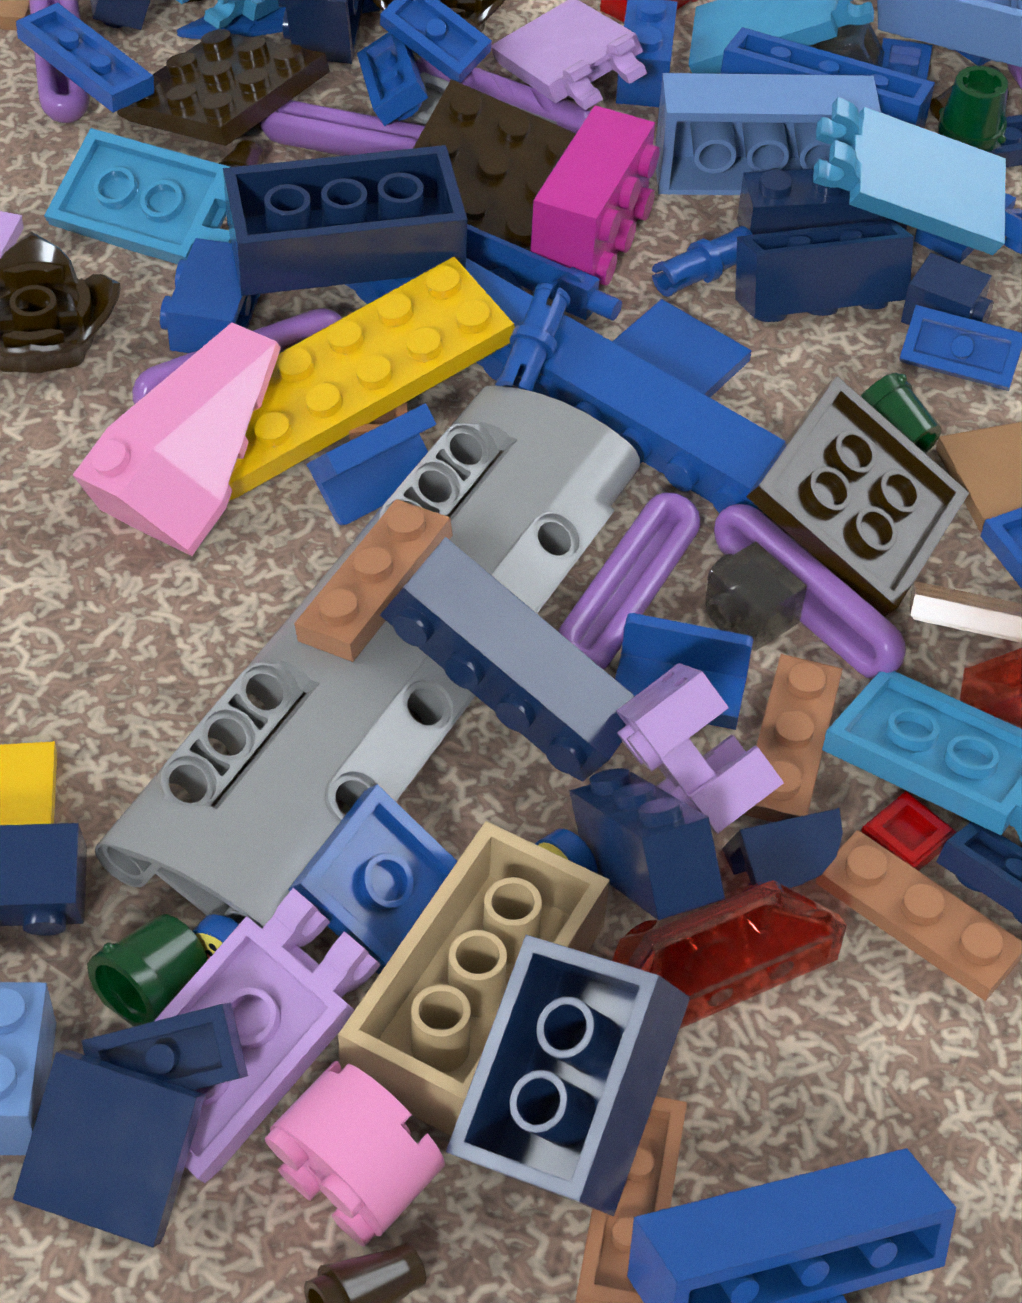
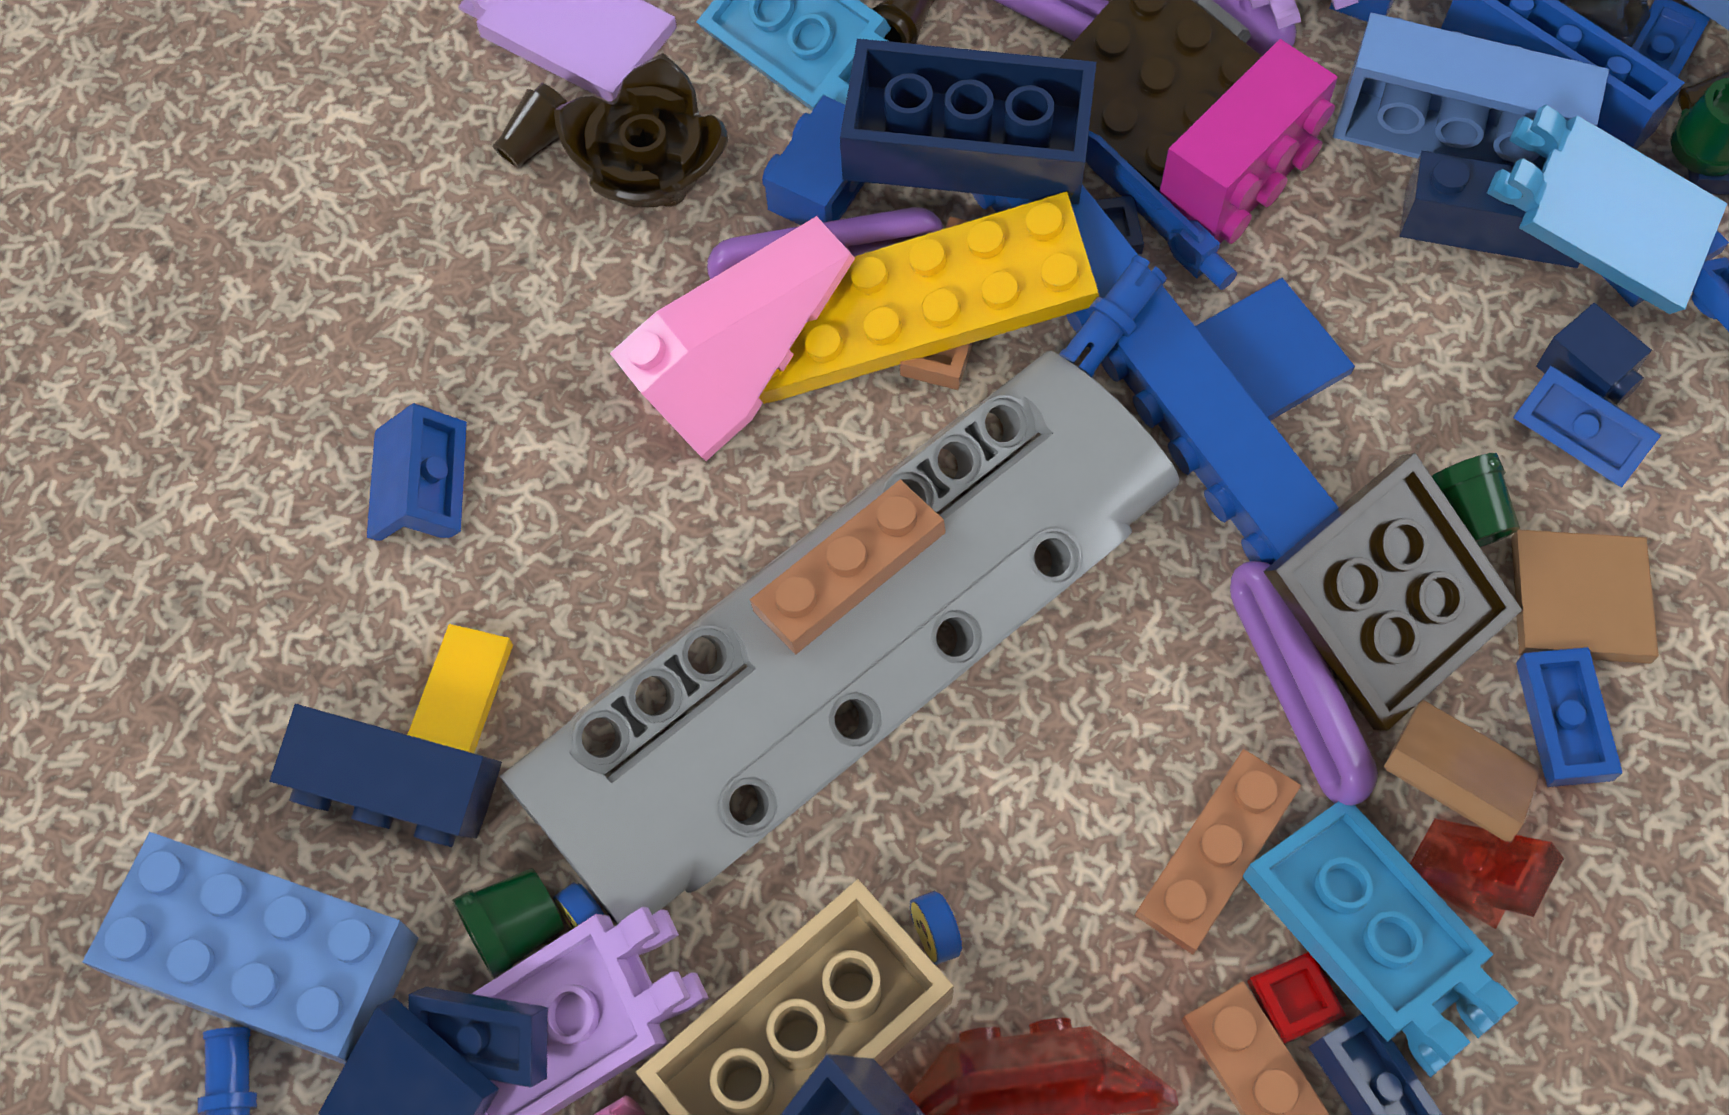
camera: 25 degrees right, 15 degrees up
blue tile [288,784,457,974] -> none
blue panel [306,403,437,525] -> none
brick [380,537,635,782] -> none
medium lavender piece [558,492,701,670] -> none
dark blue brick [569,768,725,920] -> none
blue panel [615,613,753,730] -> none
lavender piece [616,663,784,834] -> none
blue pin [652,226,753,297] -> none
clear smoke brick [704,541,807,652] -> none
dark blue brick [722,808,843,897] -> none
dark blue brick [735,219,914,322] -> none

